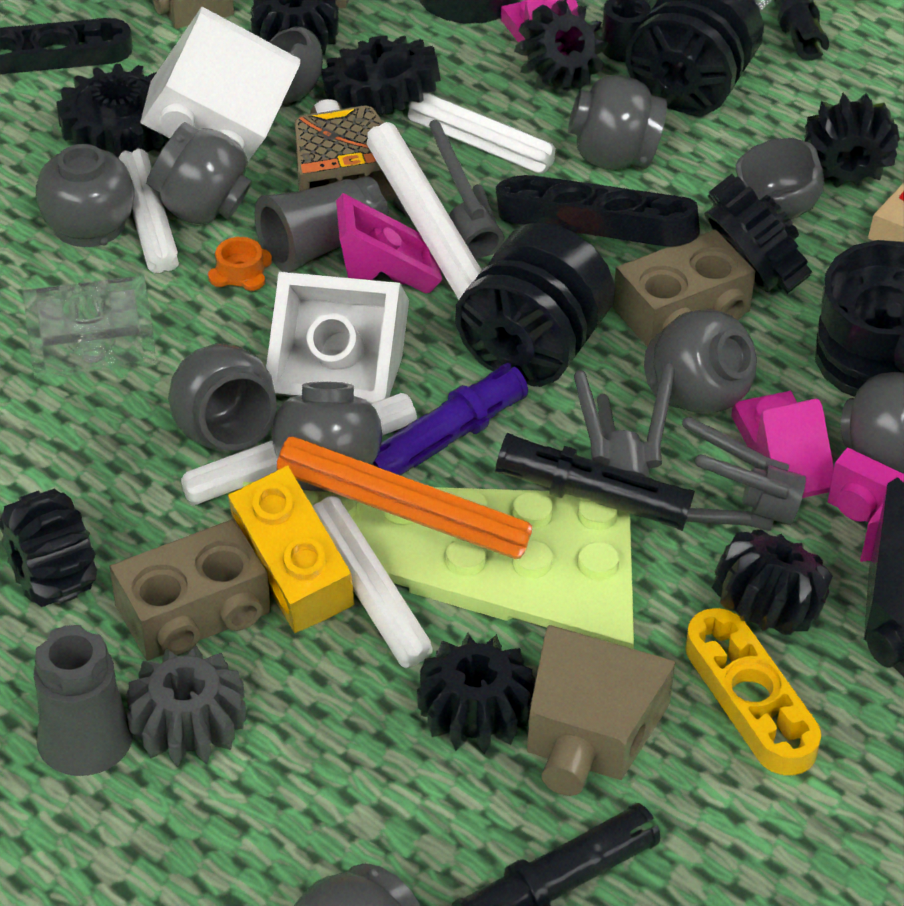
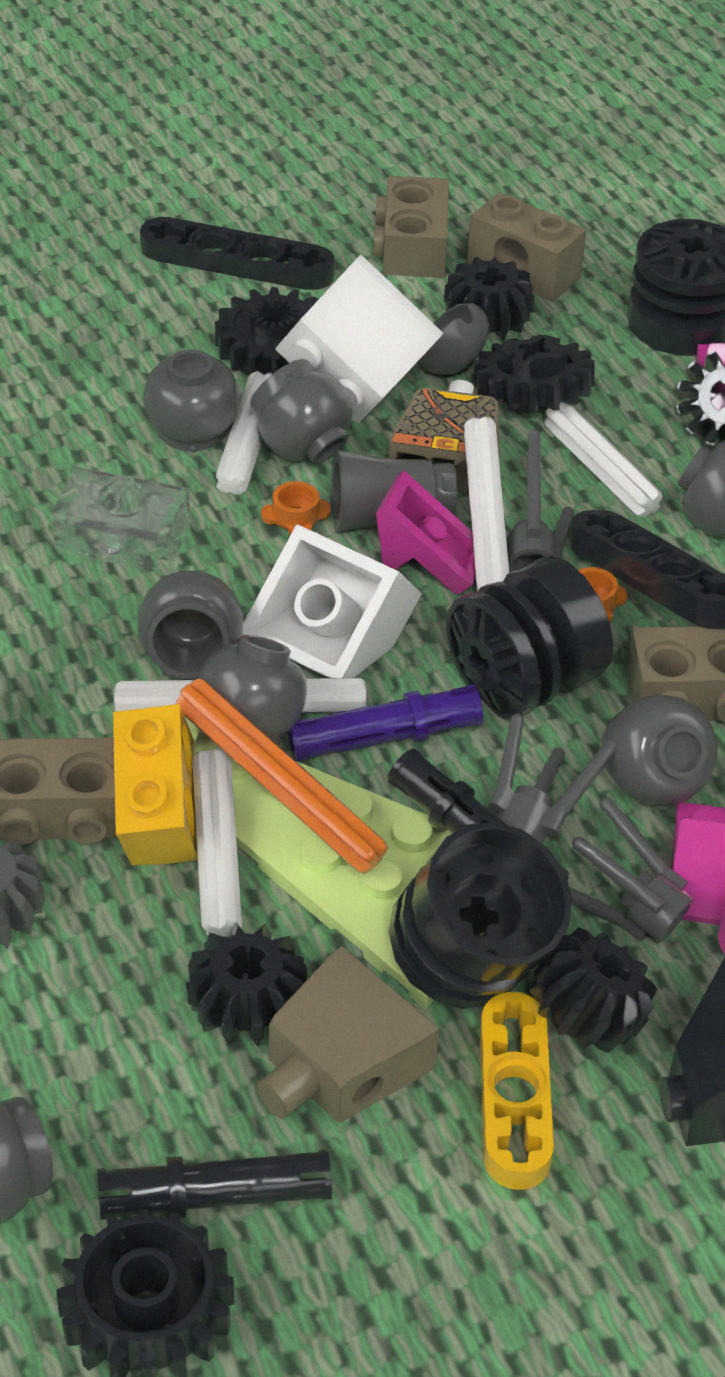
camera: 25 degrees right, 0 degrees up
none -> black wheel [388,822,572,1009]

